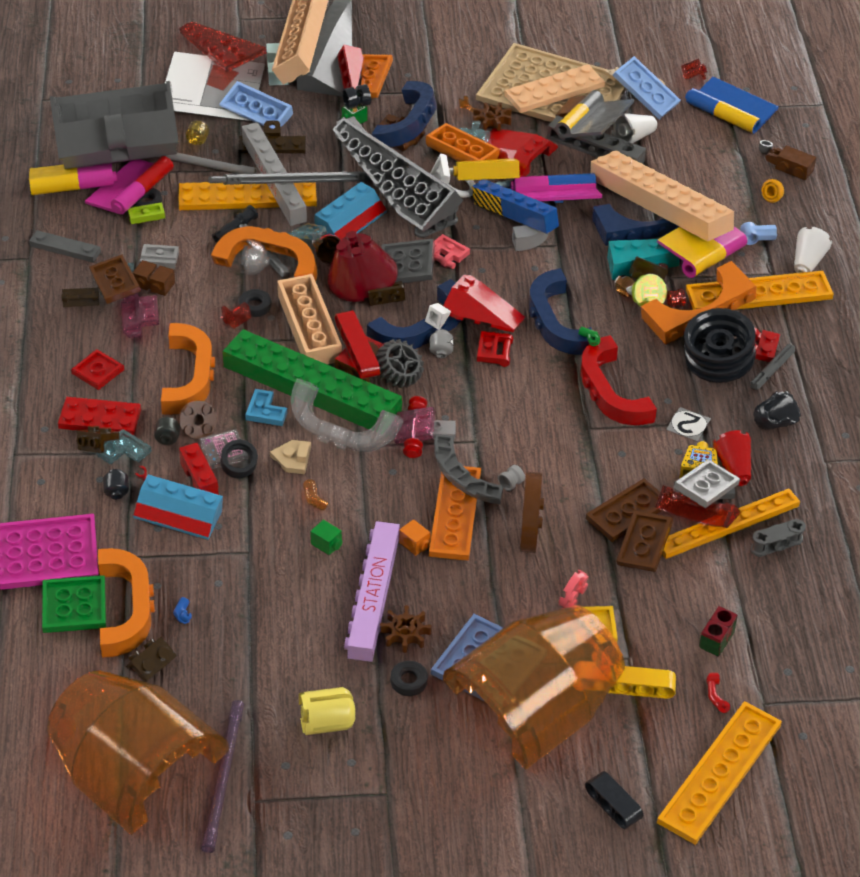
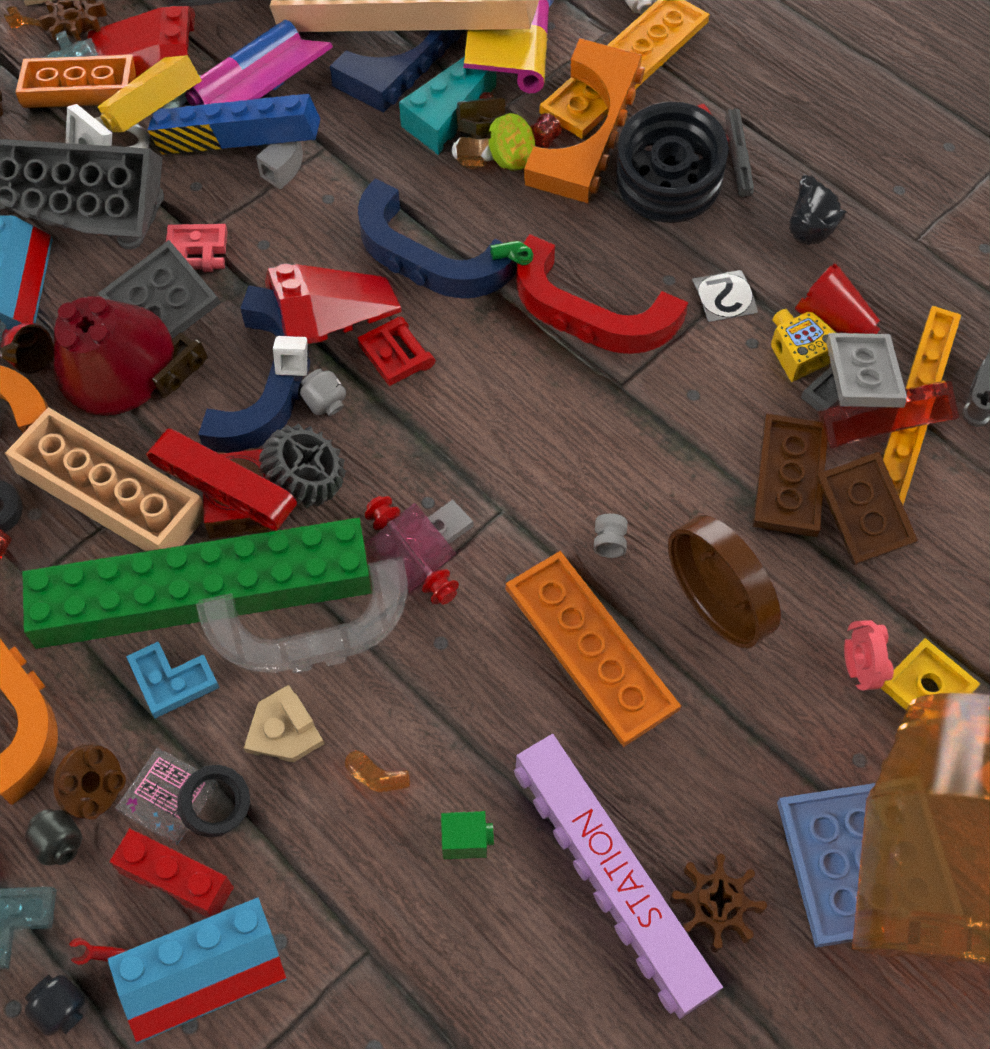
camera: 40 degrees left, 15 degrees up
black tyre [390,660,428,696] -> none
orange brick [399,519,430,556] -> none
dark grey tile [434,434,503,505] -> none

